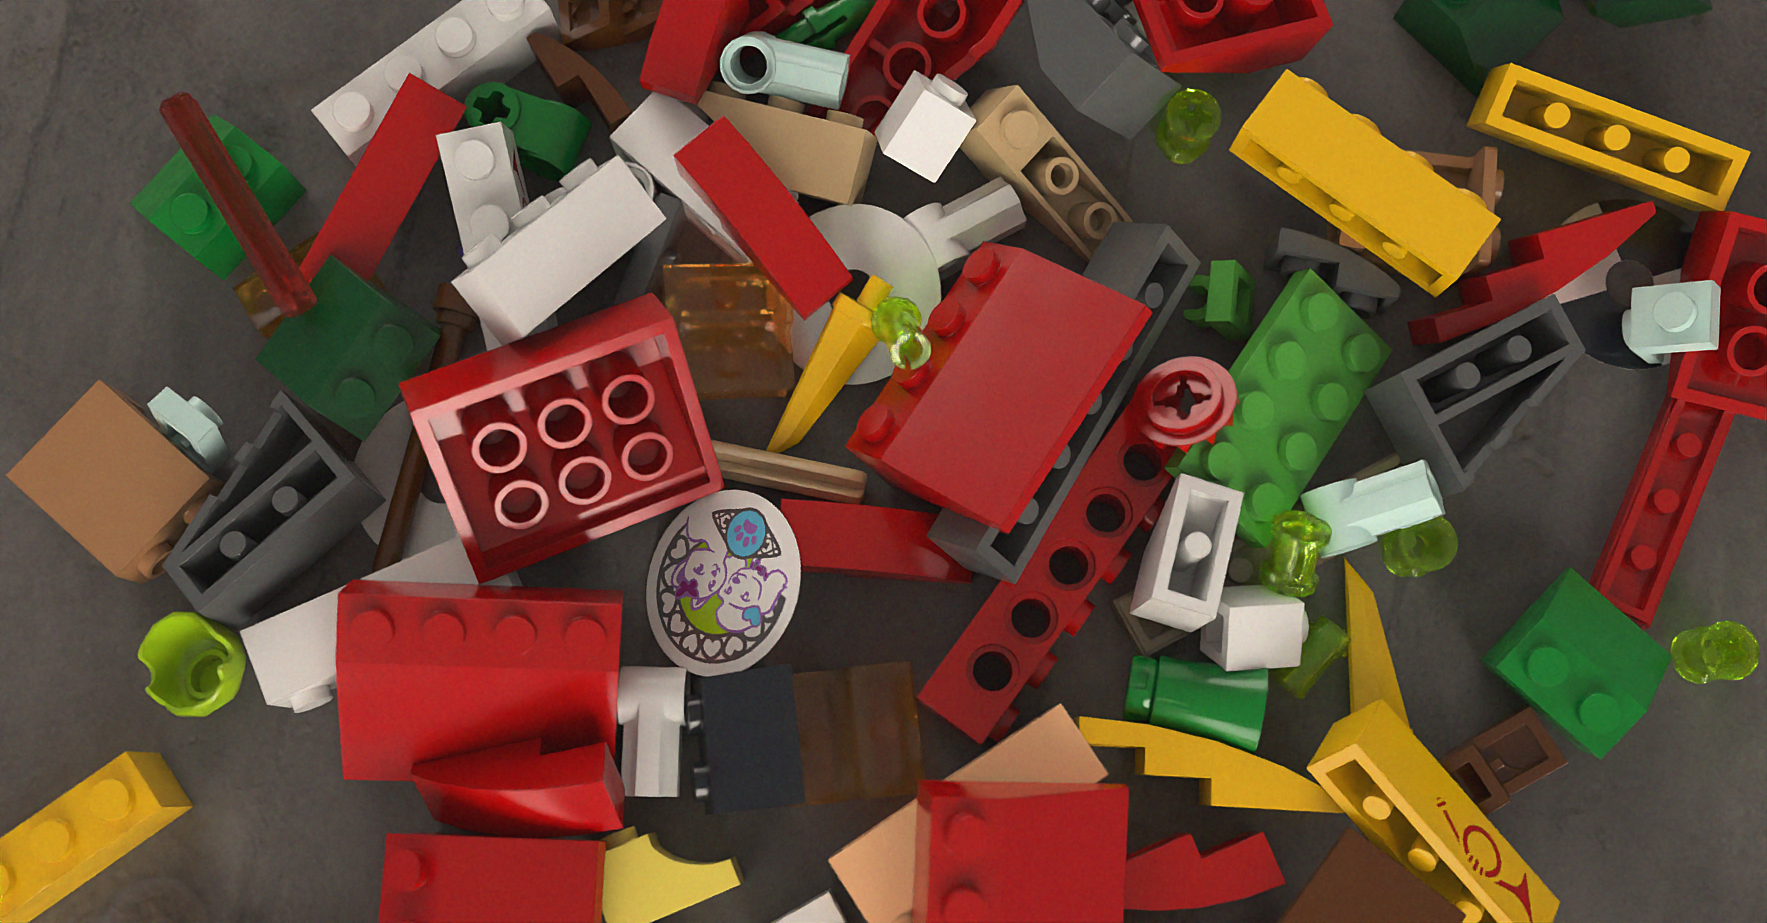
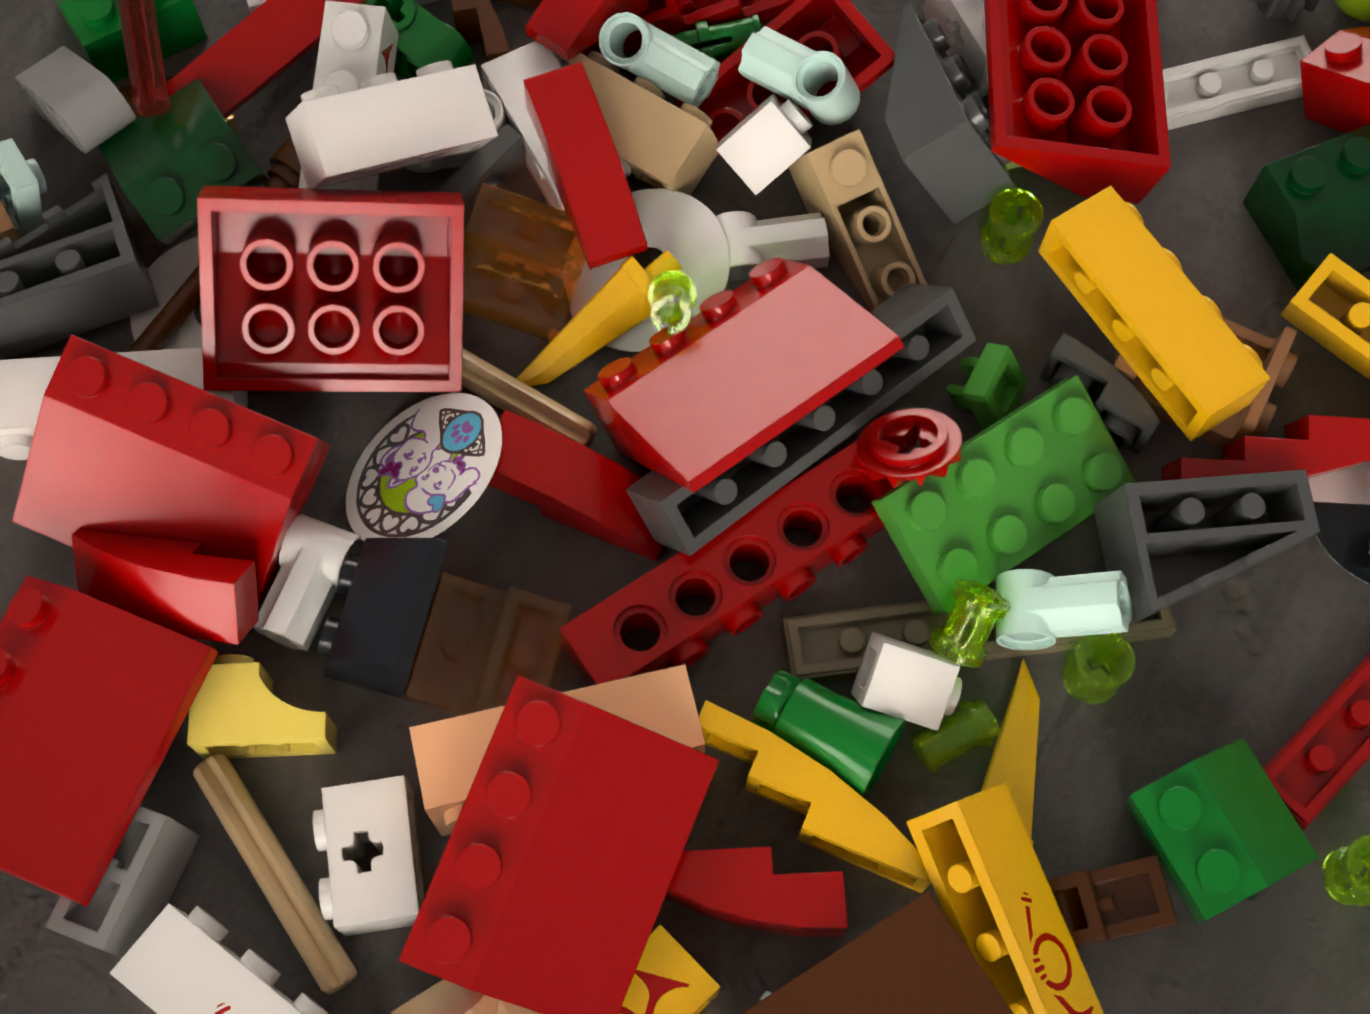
camera: 20 degrees right, 10 degrees down
white slope [1129,473,1244,633] -> none
none -> light grey beam [14,45,136,154]
none -> light aqua piece [738,26,860,125]

